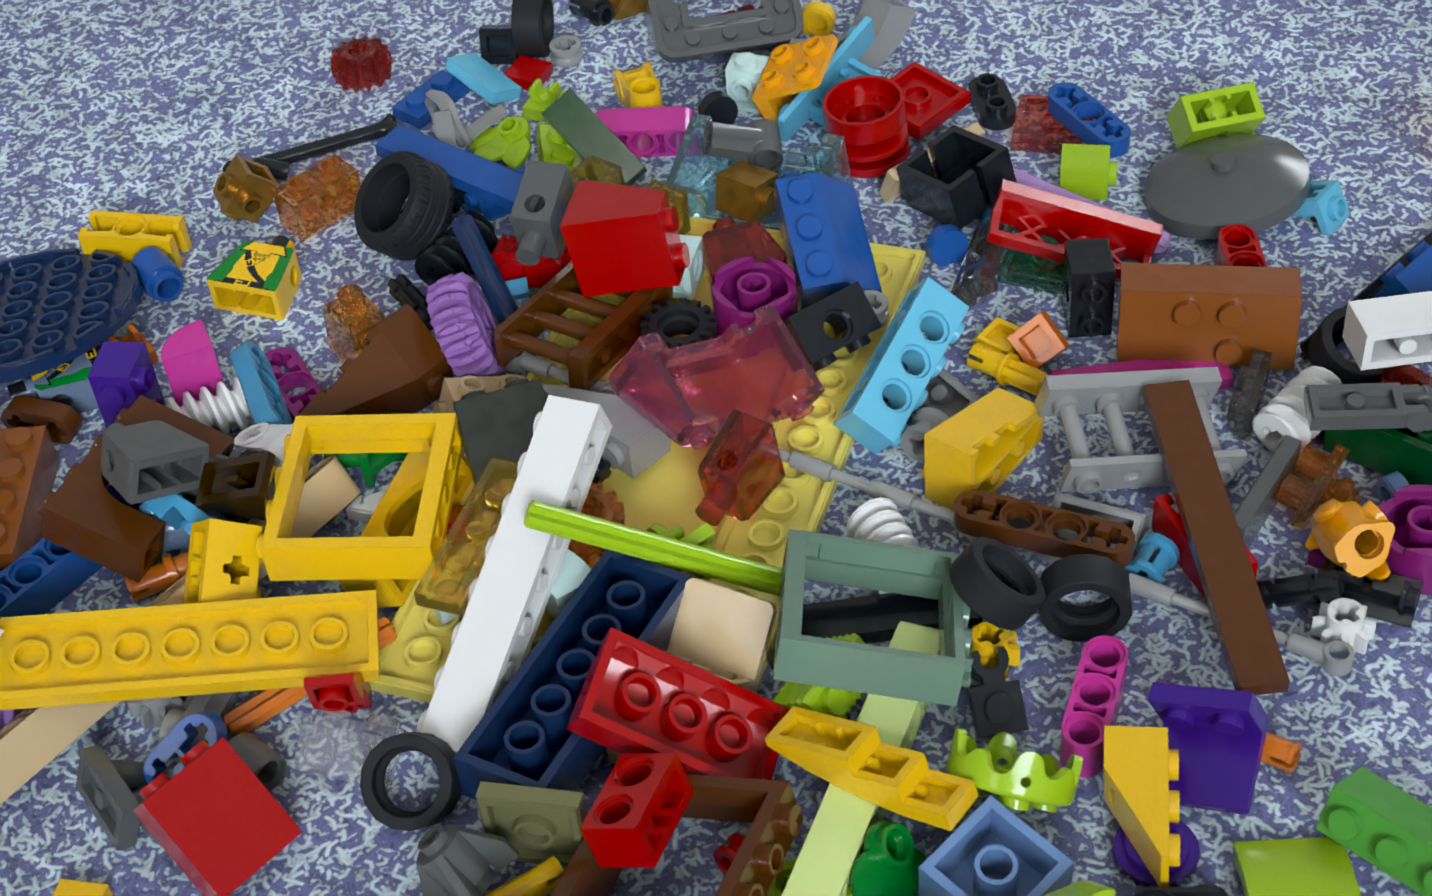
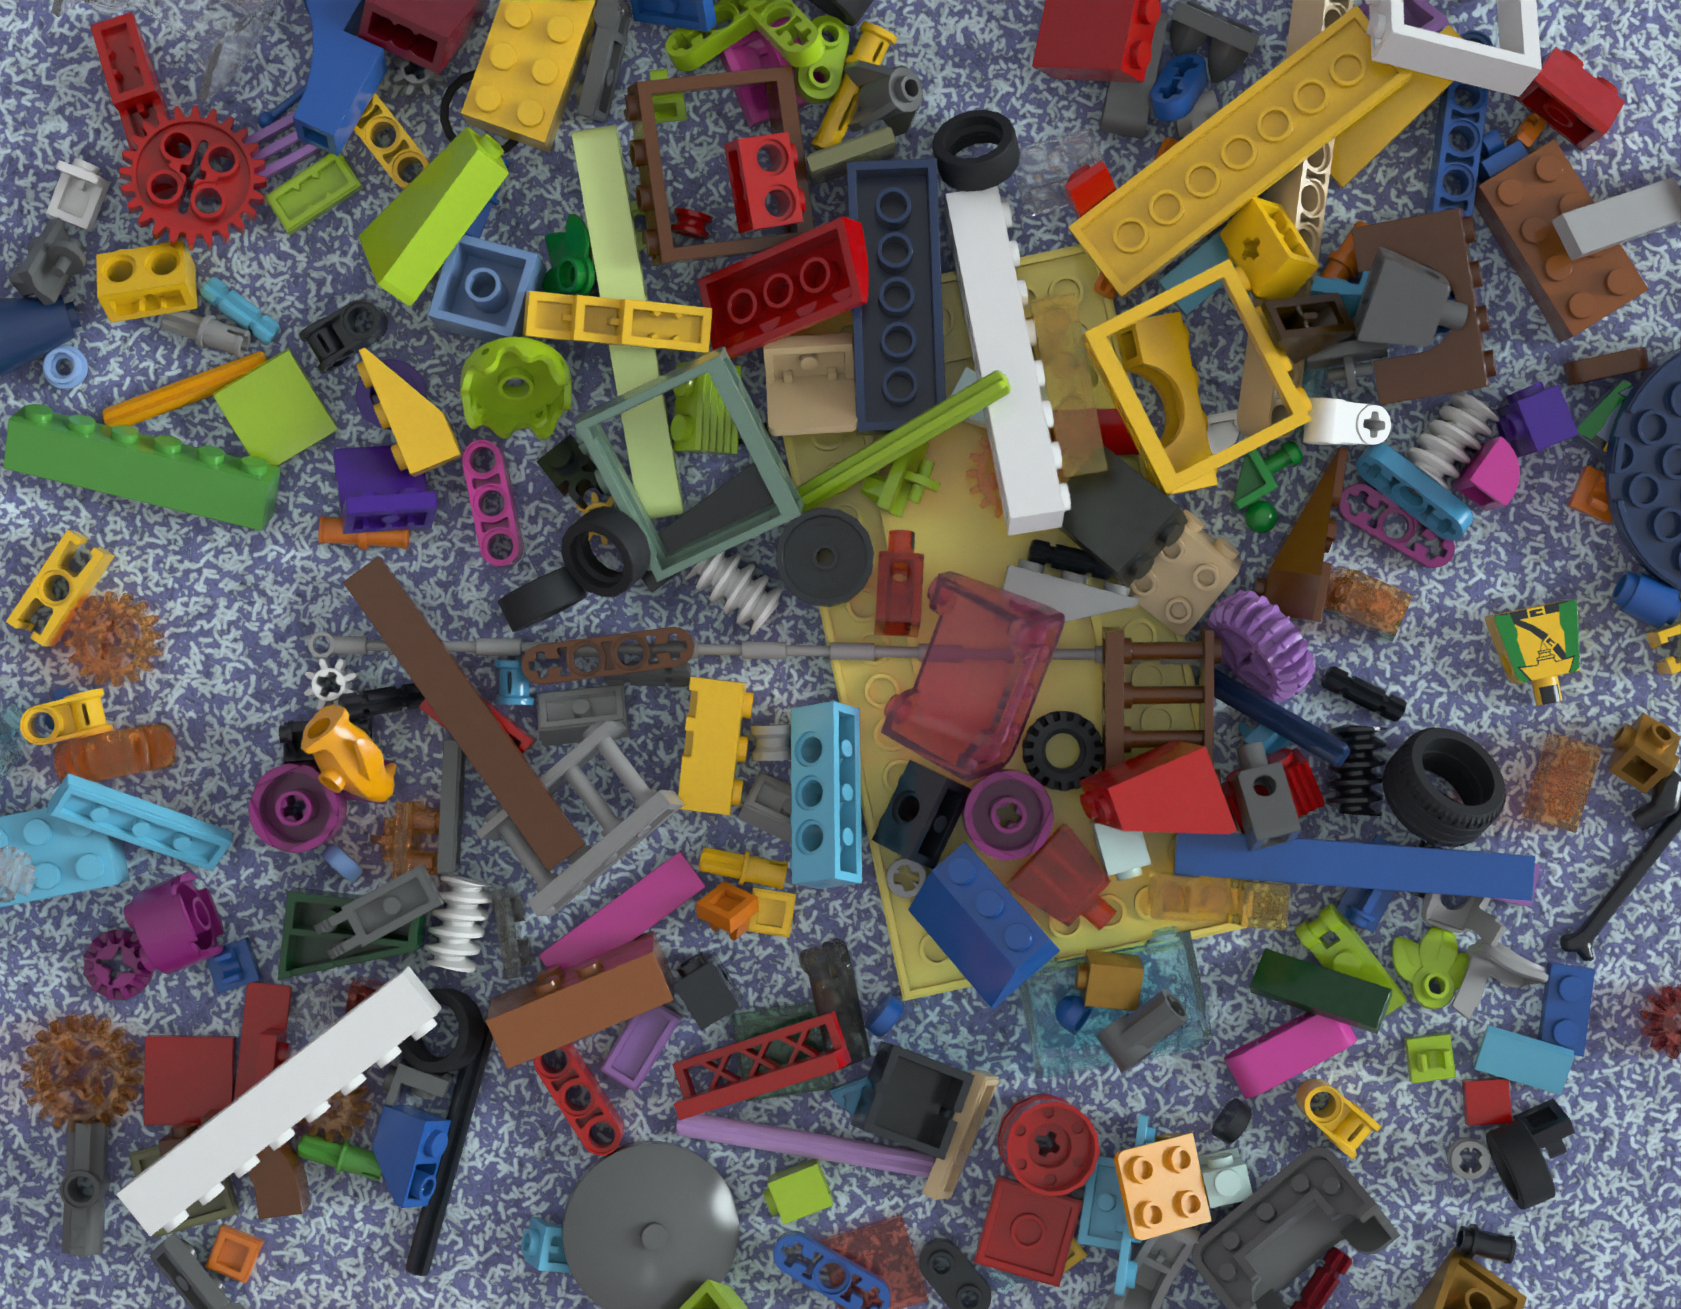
camera: 145 degrees right, 45 degrees up
none -> black wheel [776,507,874,607]

